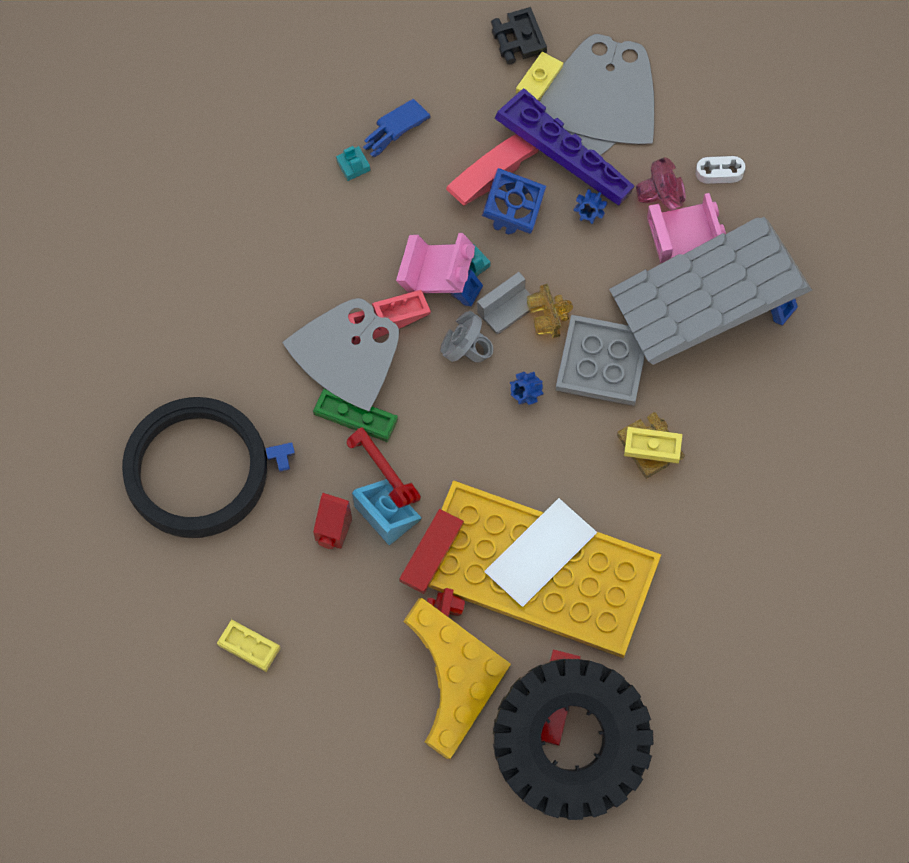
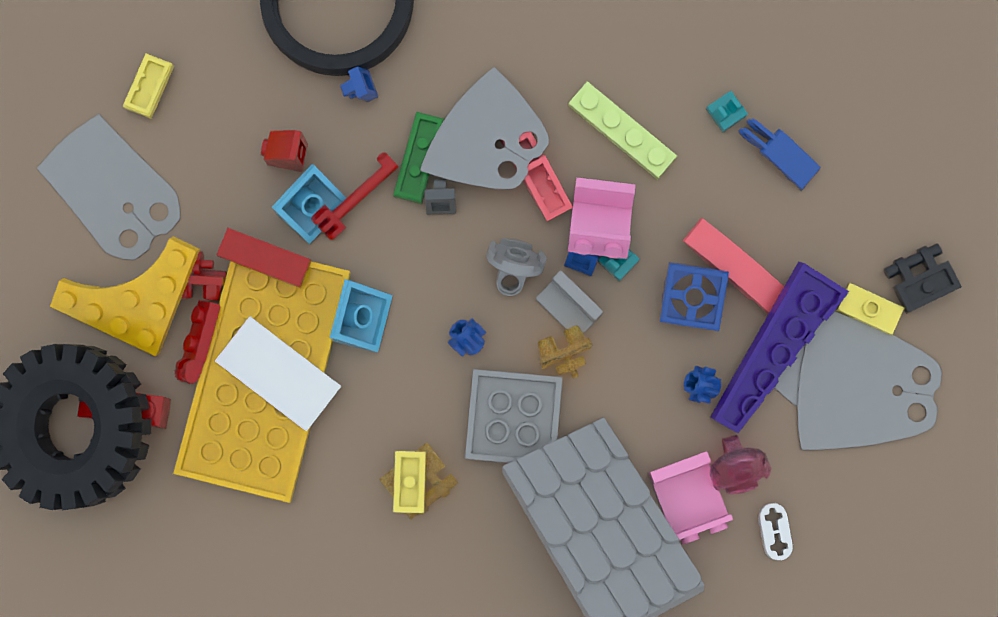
camera: 85 degrees right, 15 degrees up
none -> light grey piece [37,114,180,260]
none -> red hinge [174,300,221,384]
none -> medium azure slope [330,279,393,352]
none -> dark grey tile [425,179,456,215]
none -> yellowish green plate [568,81,677,180]

